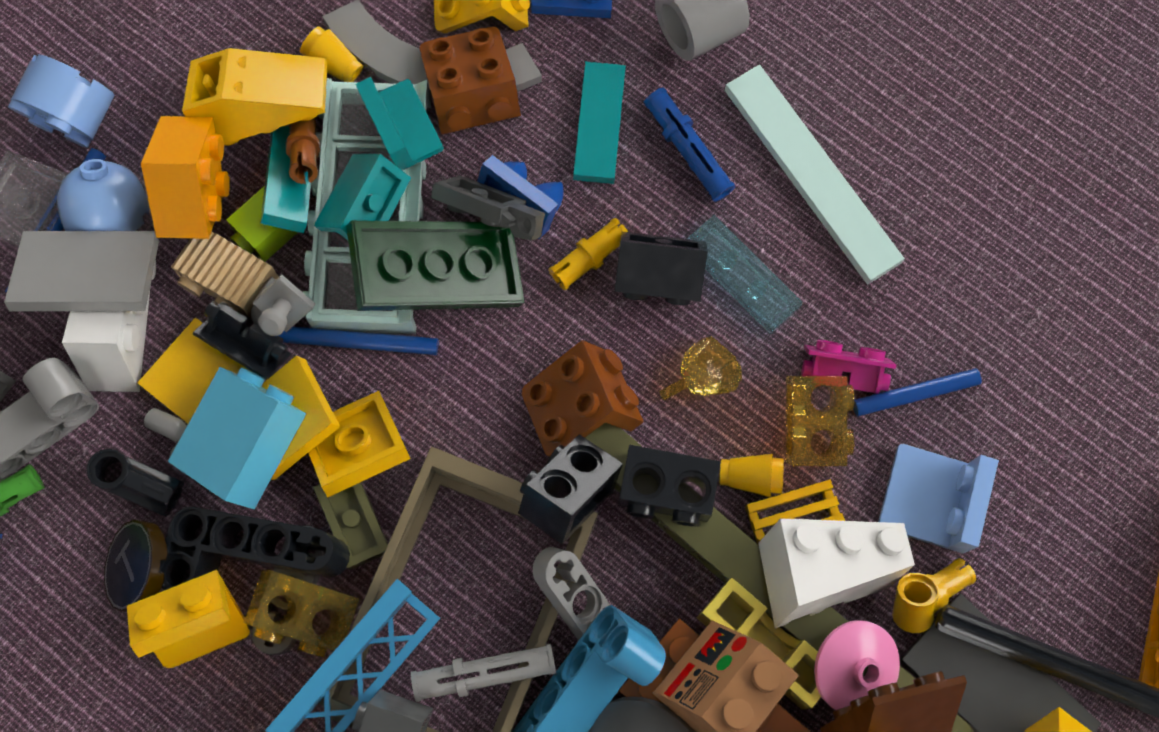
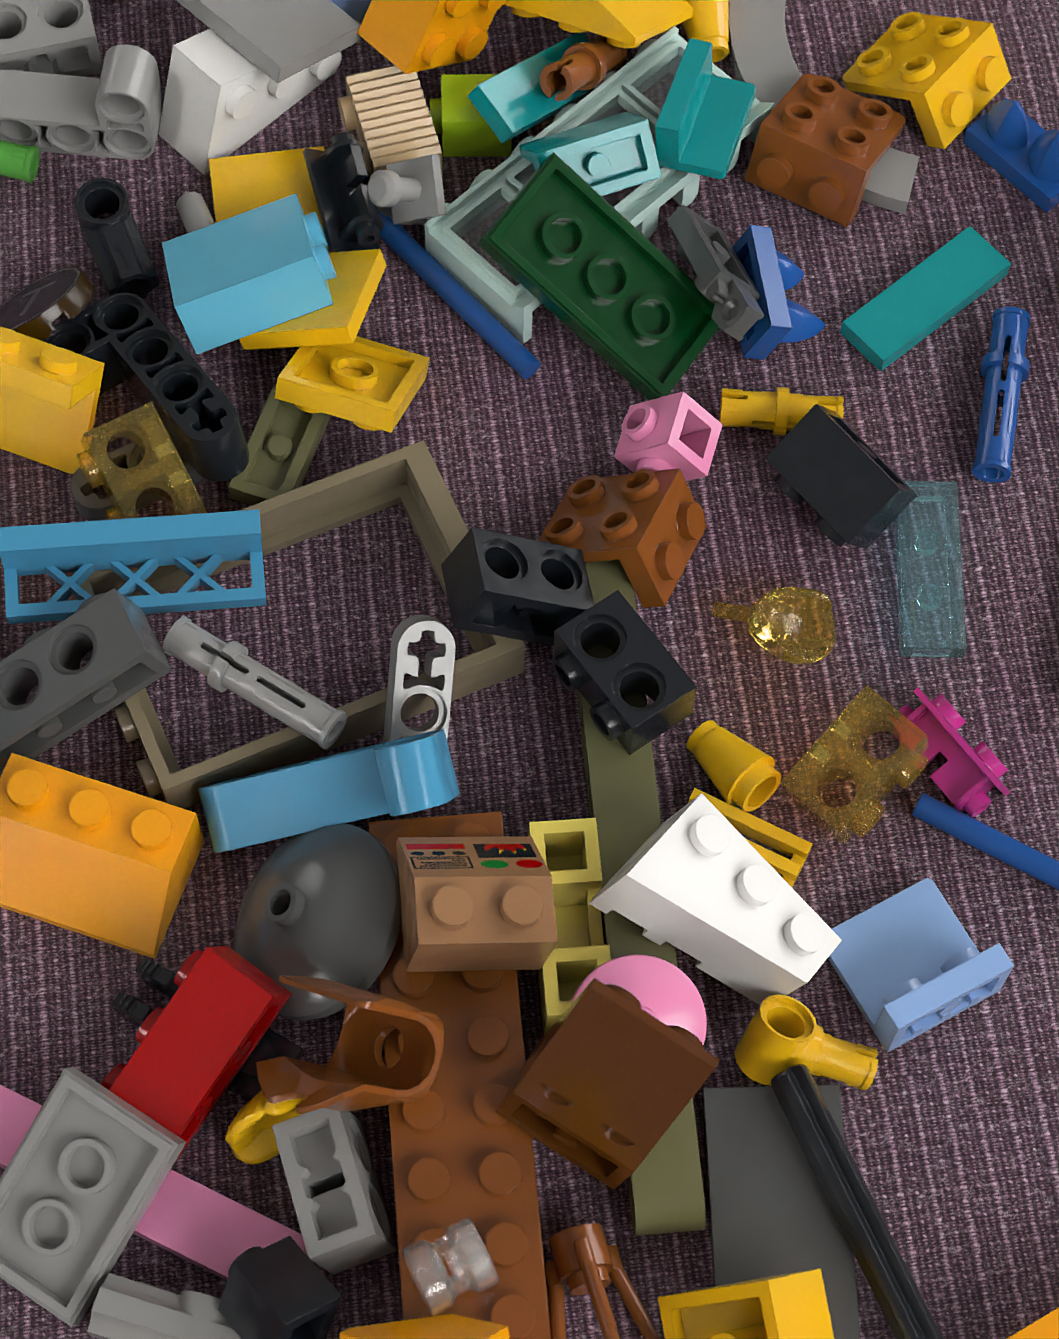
camera: 45 degrees right, 10 degrees down
none -> bright pink brick [614,391,723,481]

